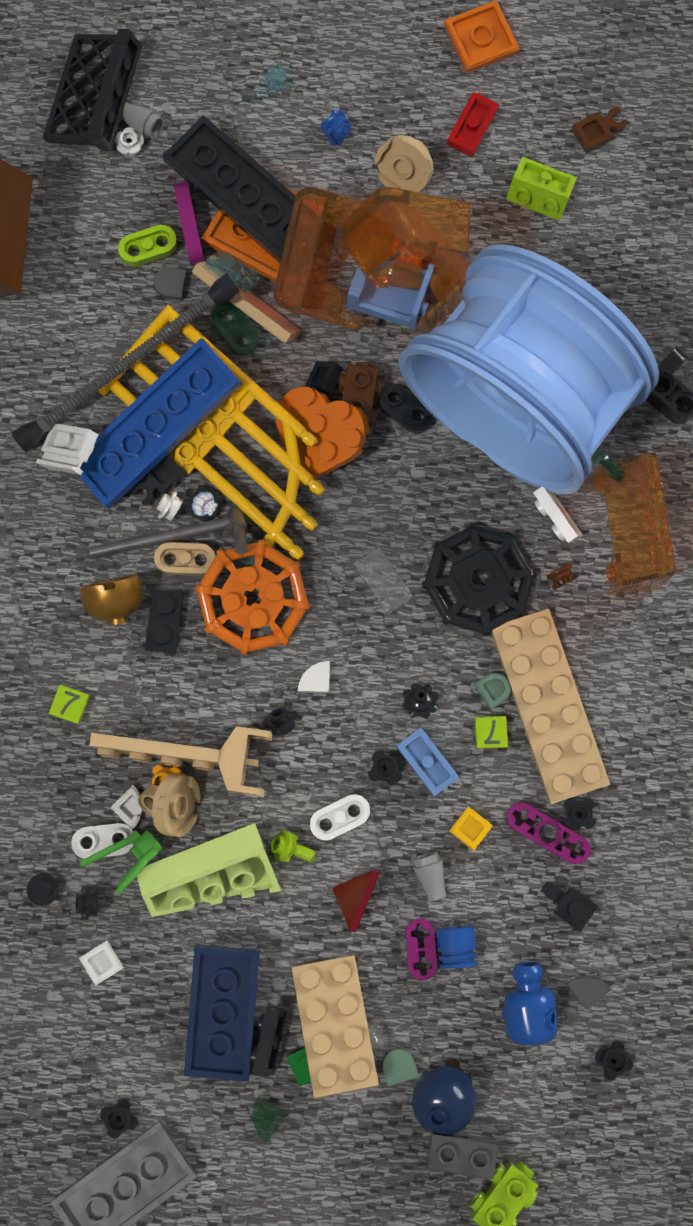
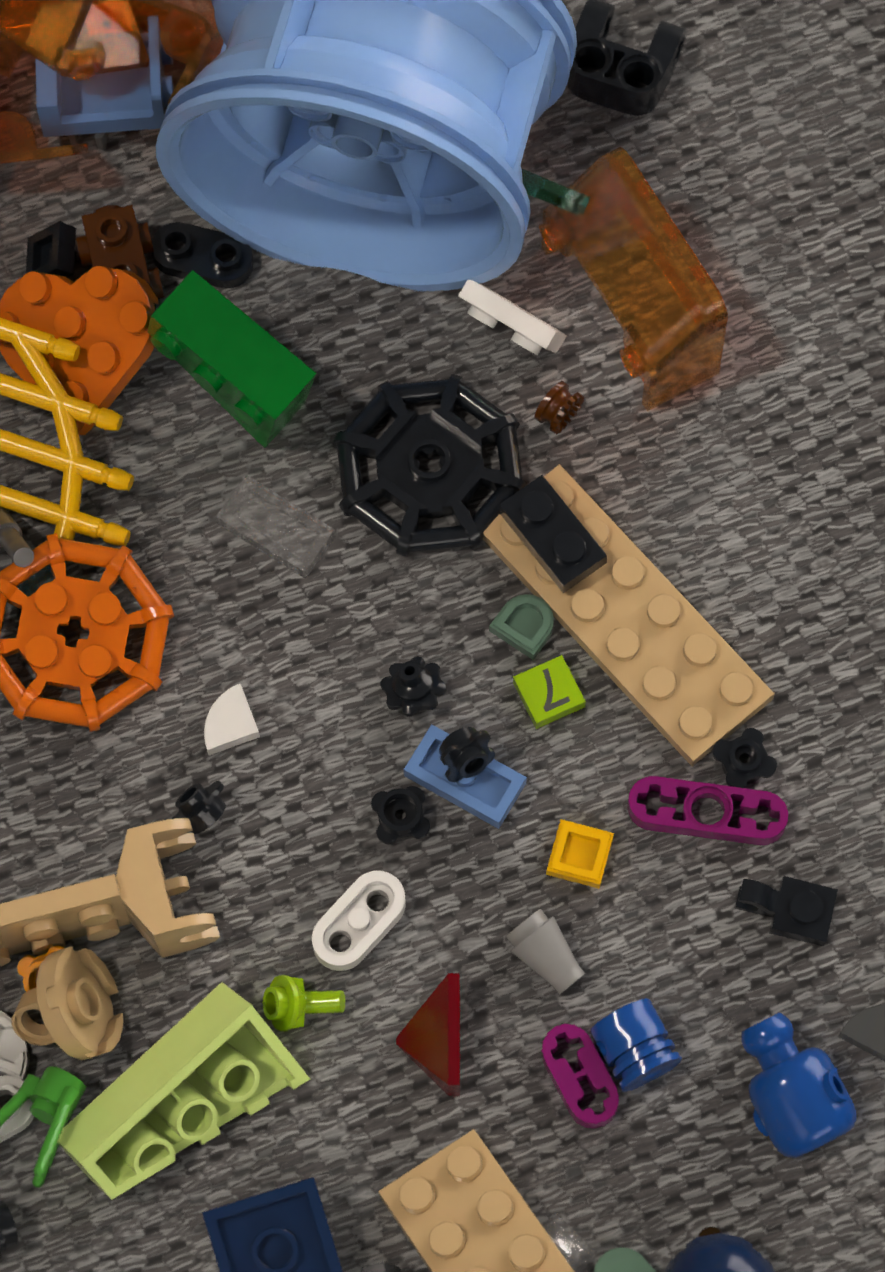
camera: 15 degrees left, 10 degrees down
none -> green wedge [147,270,317,448]
none -> black plate [439,727,495,782]
none -> black plate [499,475,607,593]

